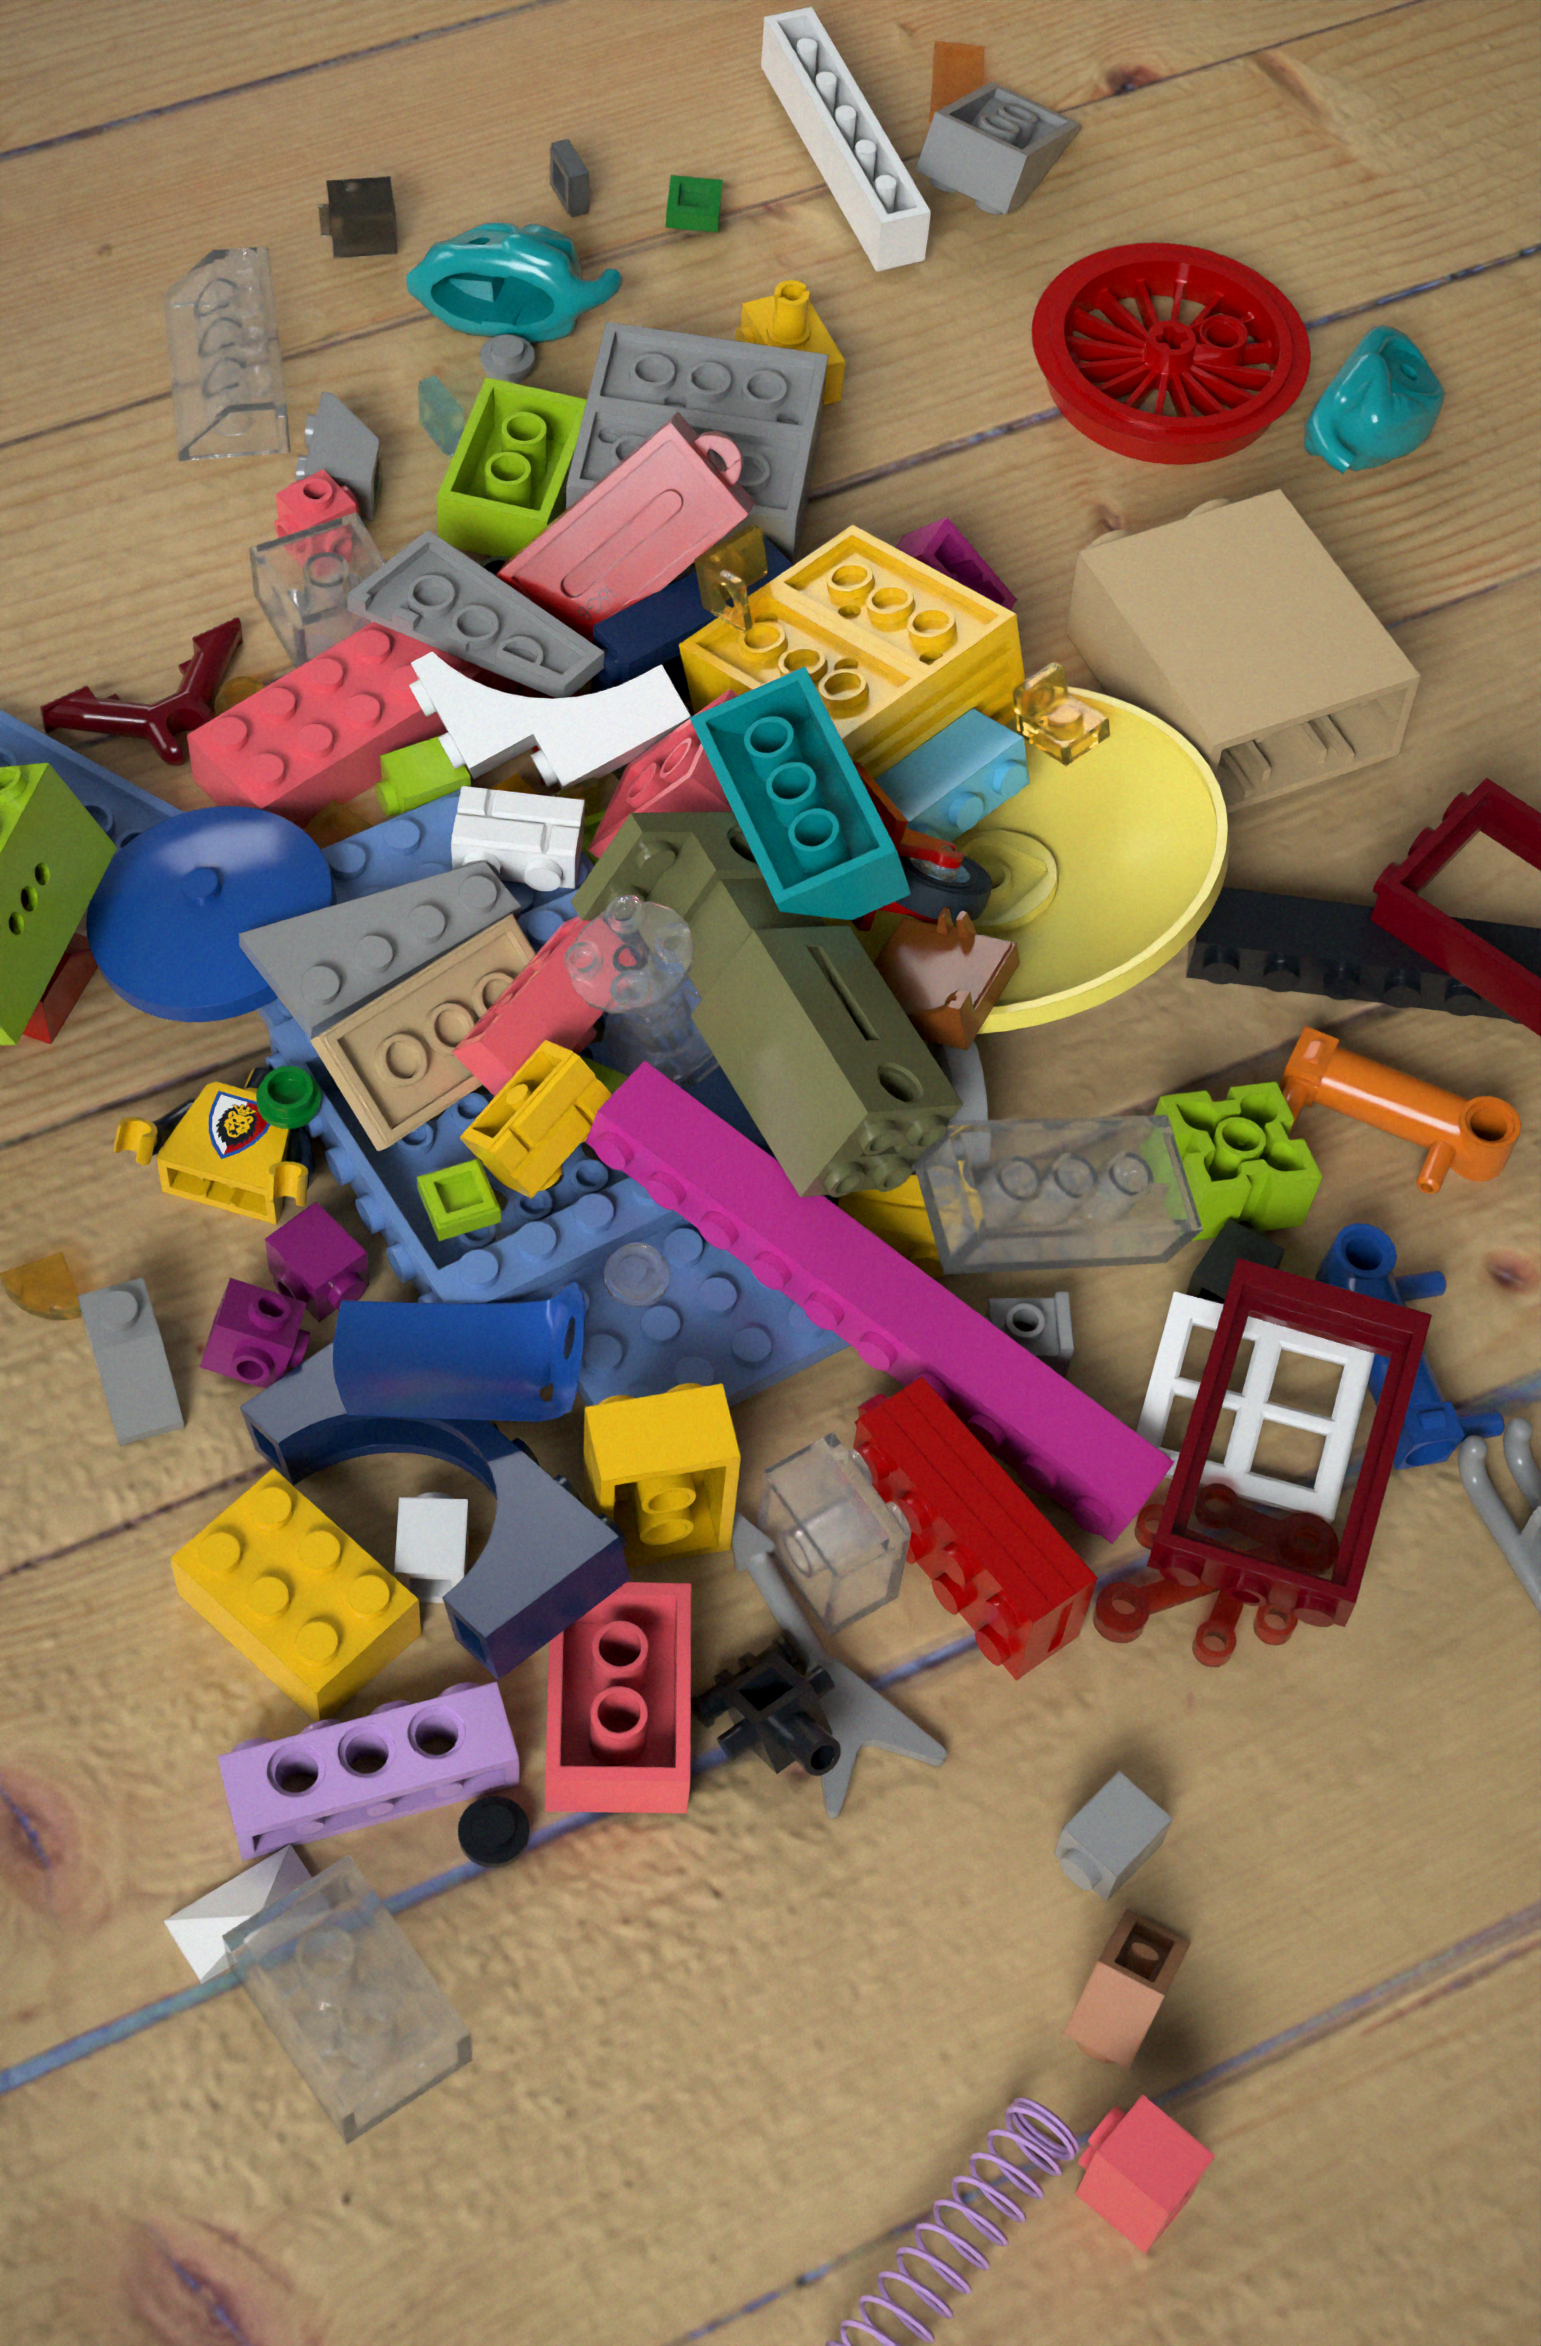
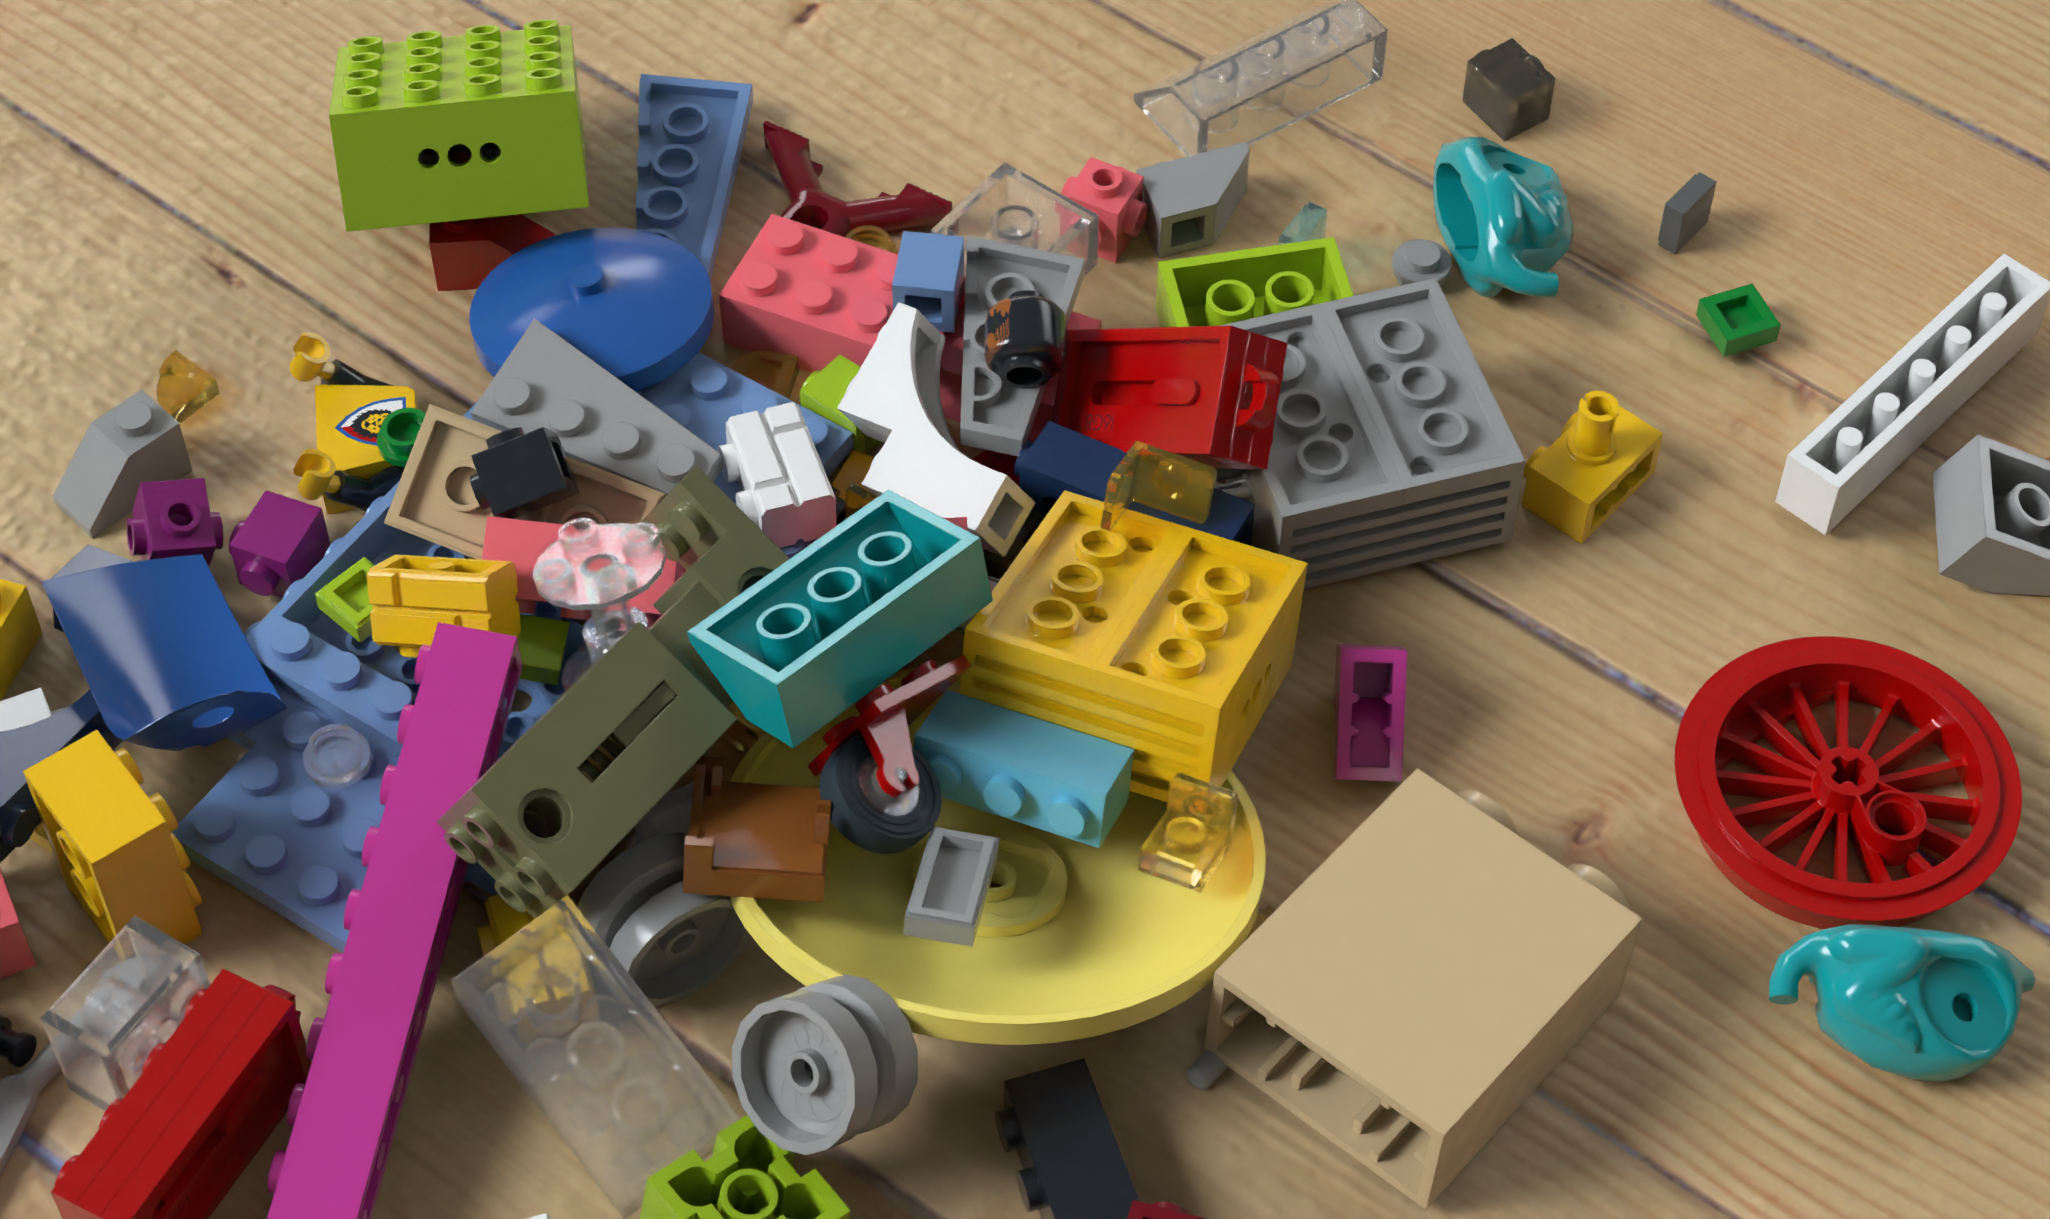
camera: 70 degrees right, 5 degrees down
light grey brick [984,1291,1074,1379] -> none
none -> black brick [470,427,580,519]
none -> light grey wheel [732,974,918,1155]
none -> medium blue brick [892,231,965,333]
none -> light grey tile [903,827,1000,947]
none -> black head [984,290,1067,389]

